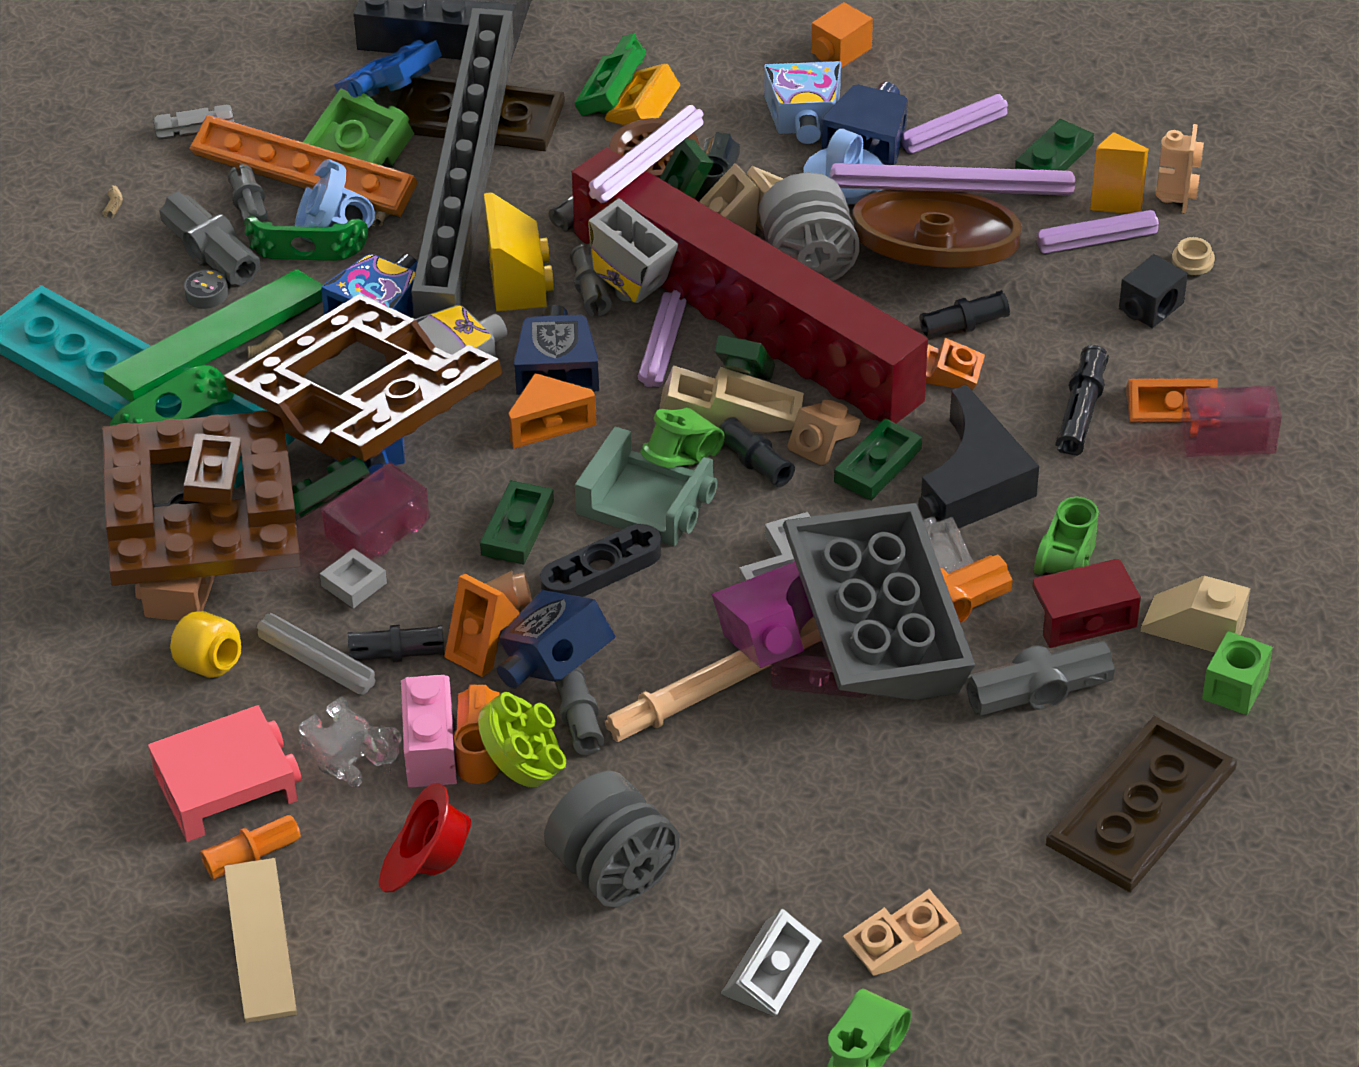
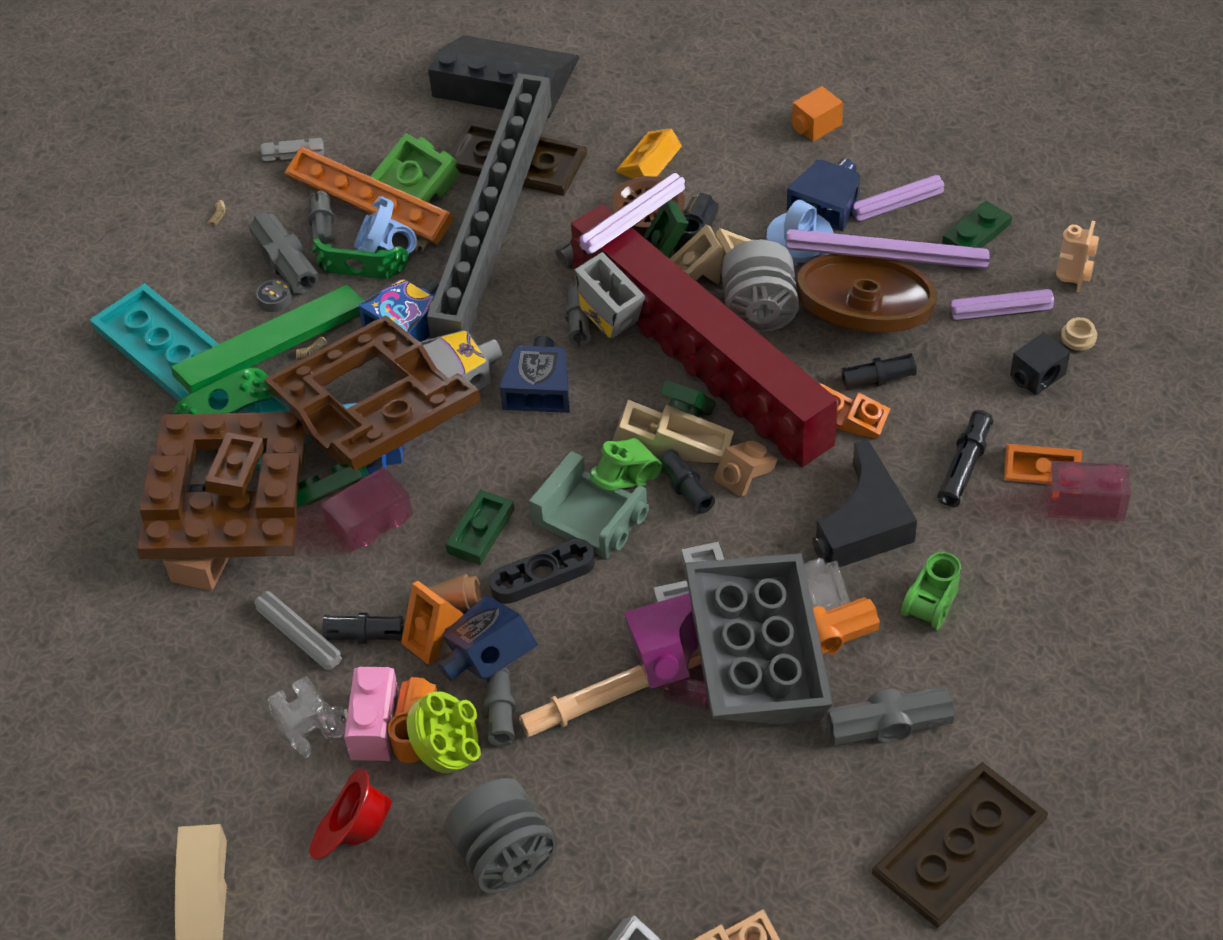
camera: 10 degrees right, 5 degrees up
coral panel [148,705,302,842] -> none
yellow head [170,611,241,678] -> none
orange axle [200,815,301,881] -> none
light grey plate [320,548,387,609] -> none
blue plate [334,40,442,97] -> none
yellow slope [484,193,554,312] -> none
orange slope [508,373,597,449] -> none
green hinge [575,33,646,116] -> none
lavender axle [638,290,686,387] -> none
light blue torso [764,61,841,144] -> none
dark green plate [834,418,922,501] -> none
dark red panel [1032,559,1141,648] -> none
light orange slope [1090,132,1148,214] -> none
tan slope [1141,576,1250,653] -> none
bright green brick [1202,631,1273,715] -> none

